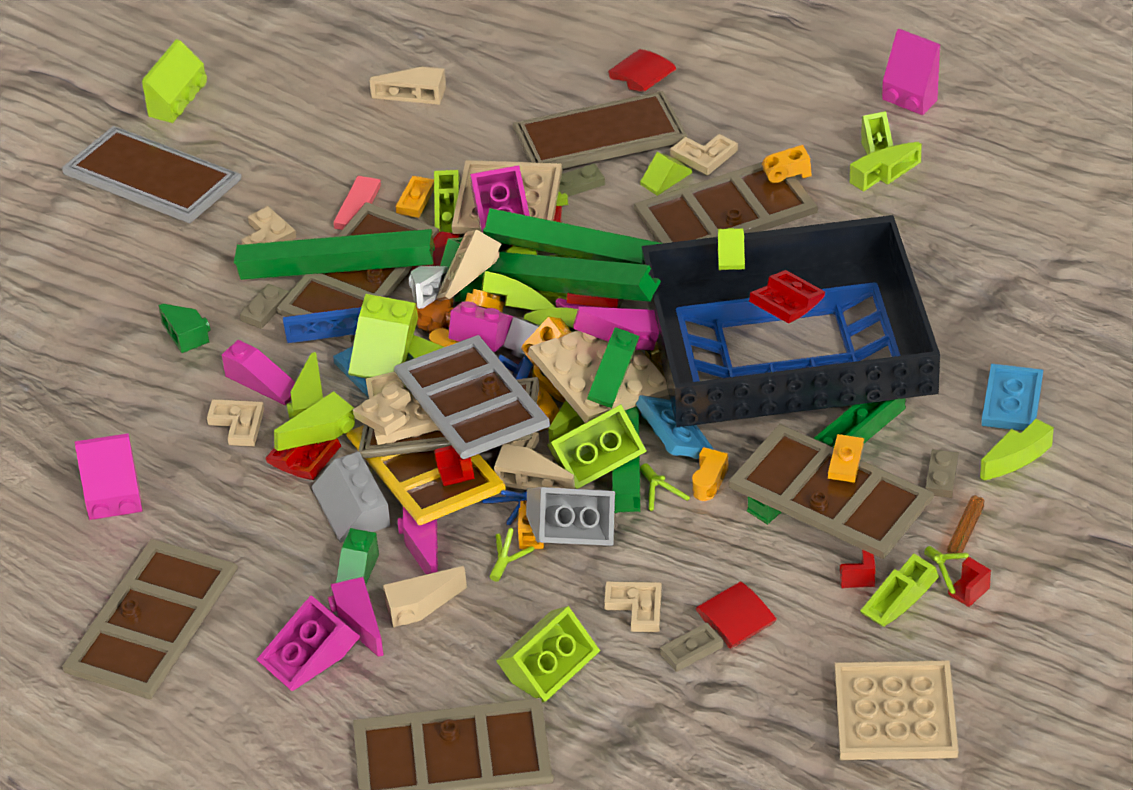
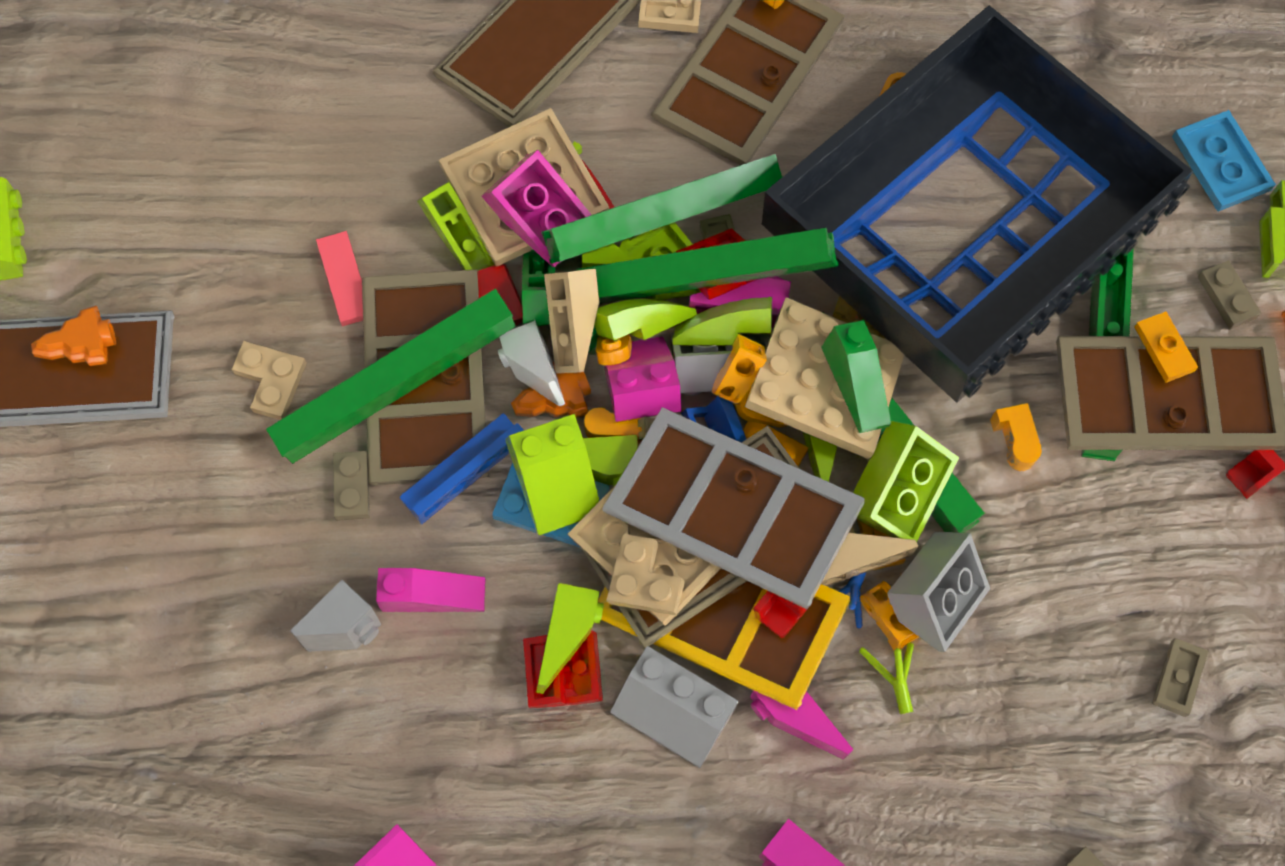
camera: 40 degrees left, 25 degrees up
green slope [158,304,211,353] -> none
tan plate [207,399,264,446] -> none
lime slope [287,352,323,419] -> none
green slope [336,528,379,585] -> none
tan slope [370,67,446,104] -> none
tan slope [383,566,467,627] -> none
light orange plate [395,175,434,218] -> none
lime slope [496,606,600,703] -> none
olive plate [559,164,605,197] -> none
dark pink slope [573,307,659,350] -> none
tan plate [605,582,662,632] -> none
dark azure plate [636,395,714,459] -> none
lime slope [640,152,692,196] -> none
lime plant [640,463,690,511] -> none
red slope [696,581,777,649] -> none
lime slope [718,228,745,270] -> none
red slope [749,270,825,324] -> none
none -> orange rock [31,305,116,366]
none -> light grey slope [290,580,381,652]

